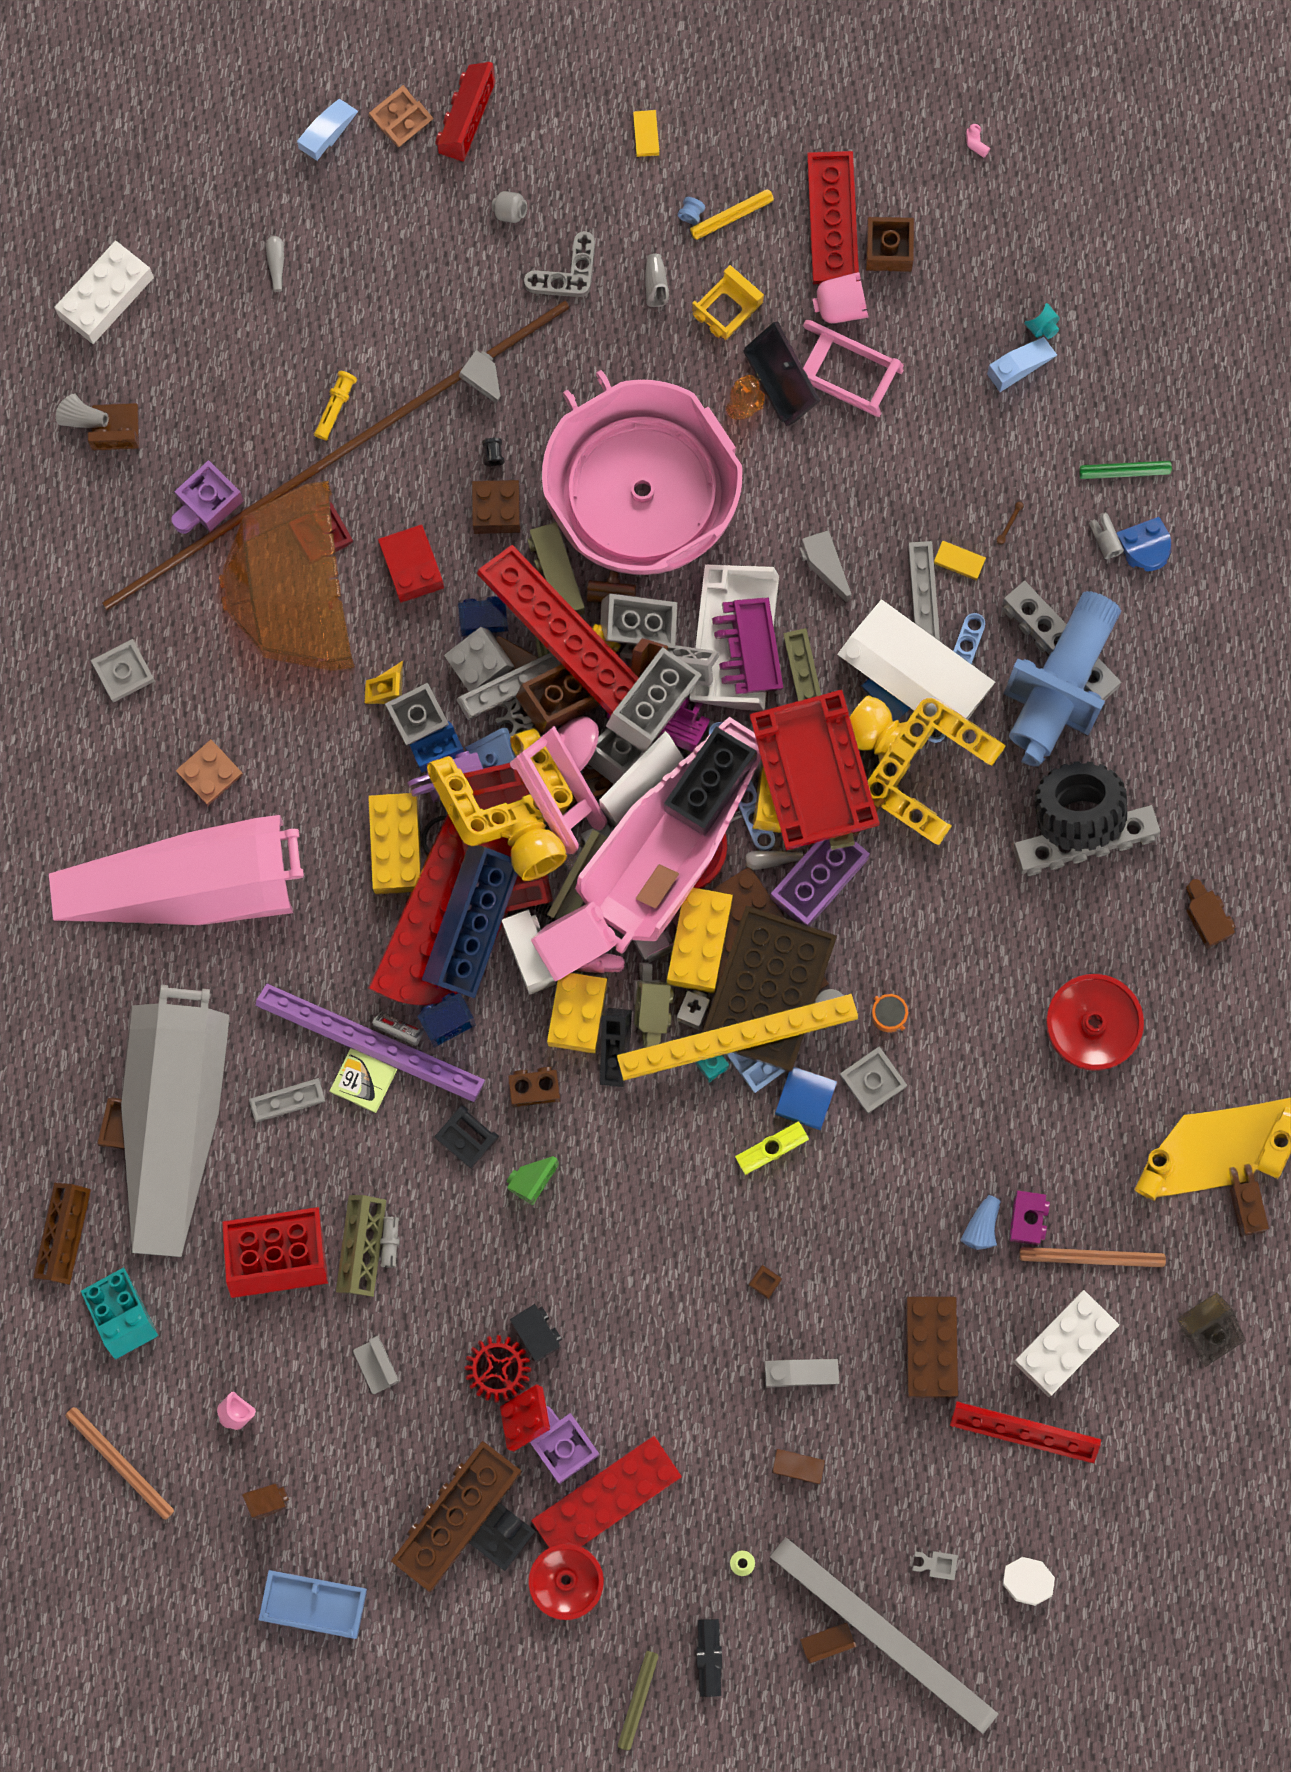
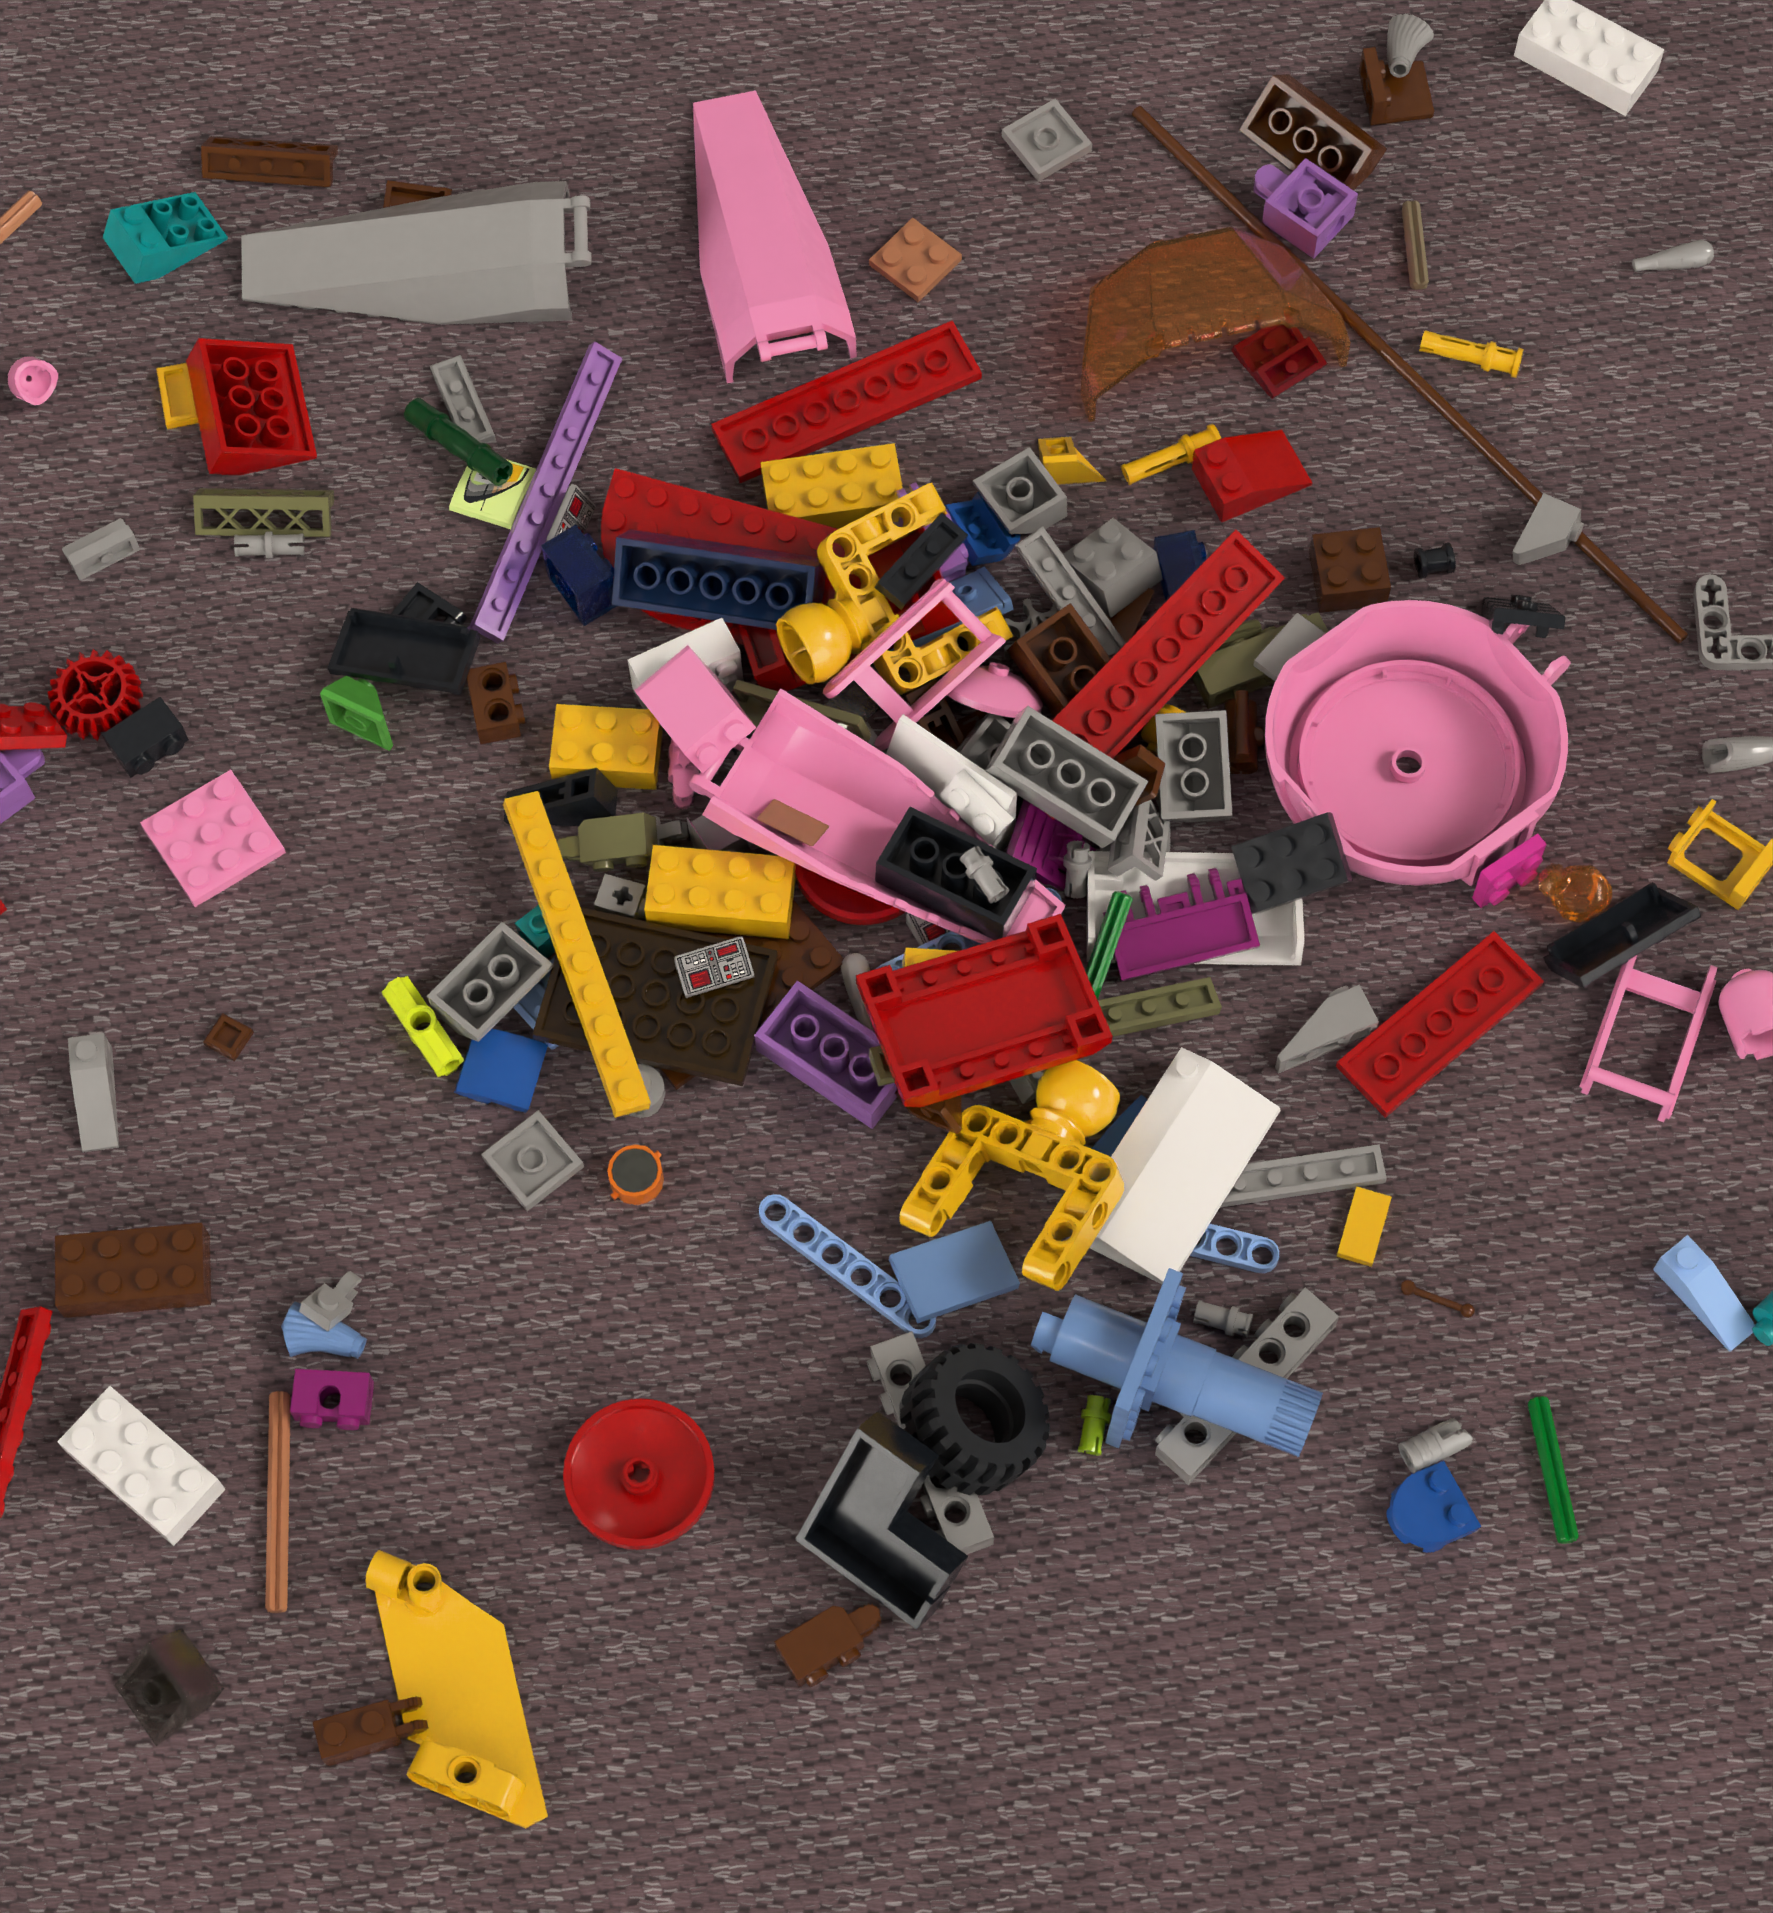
camera: 85 degrees right, 10 degrees down
none -> bright pink plate [140,770,286,907]
none -> yellow tile [156,363,199,429]
none -> light grey plate [299,1271,362,1331]
none -> black container [327,608,480,695]
none -> dark green piece [404,398,513,486]
none -> light grey slope [427,922,554,1042]
none -> slope [674,936,755,998]
none -> red plate [711,320,982,483]
none -> light blue beam [759,1194,936,1338]
none -> black piece [795,1411,968,1630]
none -> black plate [875,513,968,610]
none -> medium blue tile [889,1221,1020,1323]
none -> white plate [939,769,1014,845]
none -> light grey pin [960,846,1009,903]
none -> light grey pin [1063,841,1092,899]
none -> lime pin [1078,1395,1111,1456]
none -> green axle [1085,891,1133,1000]
none -> yellow pin [1121,424,1221,485]
none -> light grey pin [1193,1300,1253,1337]
none -> black plate [1231,812,1353,914]
none -> reddish brown slope [1239,74,1387,191]
none -> light grey tile [1253,613,1325,681]
none -> red plate [1336,931,1544,1118]
none -> dark tan axle [1402,200,1429,290]
none -> dark pink plate [1472,833,1547,908]
none -> black container [1481,595,1566,638]

